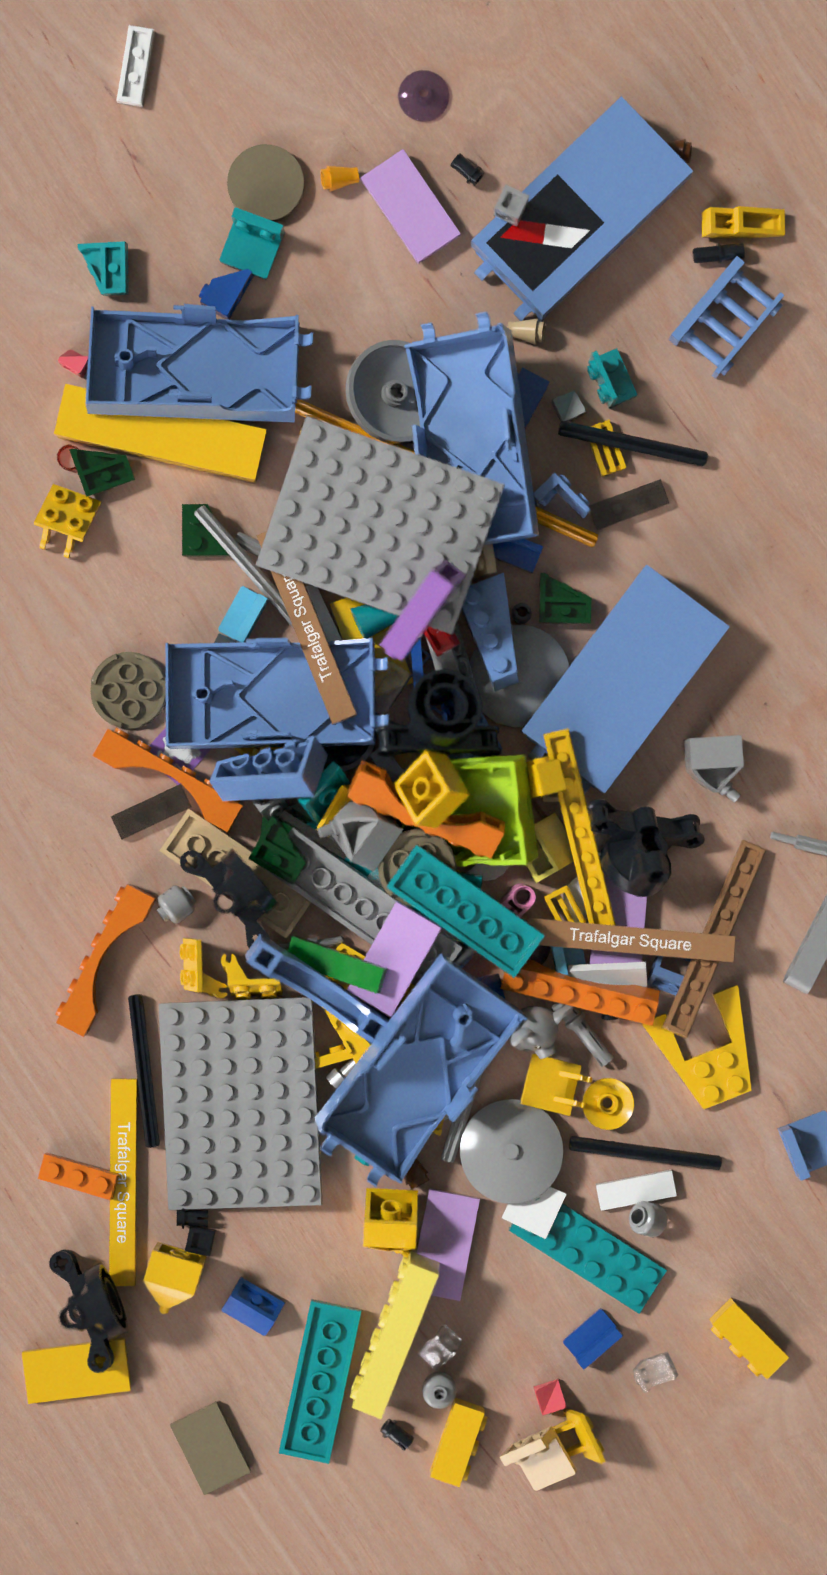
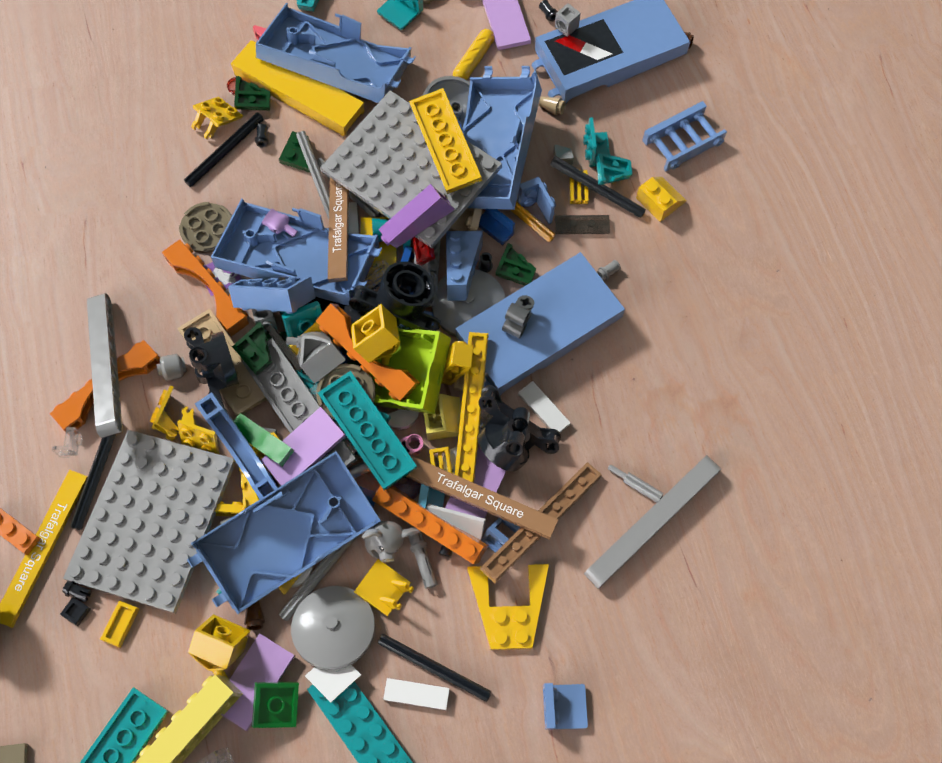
camera: 25 degrees right, 20 degrees down
clear smoke tile [111,784,192,840] -> none
yellow piece [144,1242,207,1314] -> none
blue slope [199,269,254,320] -> none
medium azure panel [218,586,269,642] -> none
blue panel [221,1277,285,1336] -> none
blue slope [517,367,550,429] -> none
yellow dish [582,1078,634,1130] -> none
light grey head [629,1201,667,1237] -> none
light grey piece [684,735,744,802] -> none
black axle [692,242,745,264] -> none
yellow slope [702,206,785,238] -> none
none -> clear bracket [52,427,82,458]
none -> light grey beam [87,293,123,438]
none -> yellow tile [100,600,139,648]
none -> black axle [184,112,264,187]
none -> green plate [252,682,299,728]
none -> black pin [255,124,269,147]
none -> lavender piece [262,208,298,237]
none -> yellow plate [409,88,482,194]
none -> yellow piece [452,29,494,80]
none -> dark grey piece [502,295,534,339]
none -> white tile [518,381,570,437]
none -> teal wing [596,153,632,185]
none -> light grey pin [597,260,621,280]
none -> yellow slope [636,177,687,222]

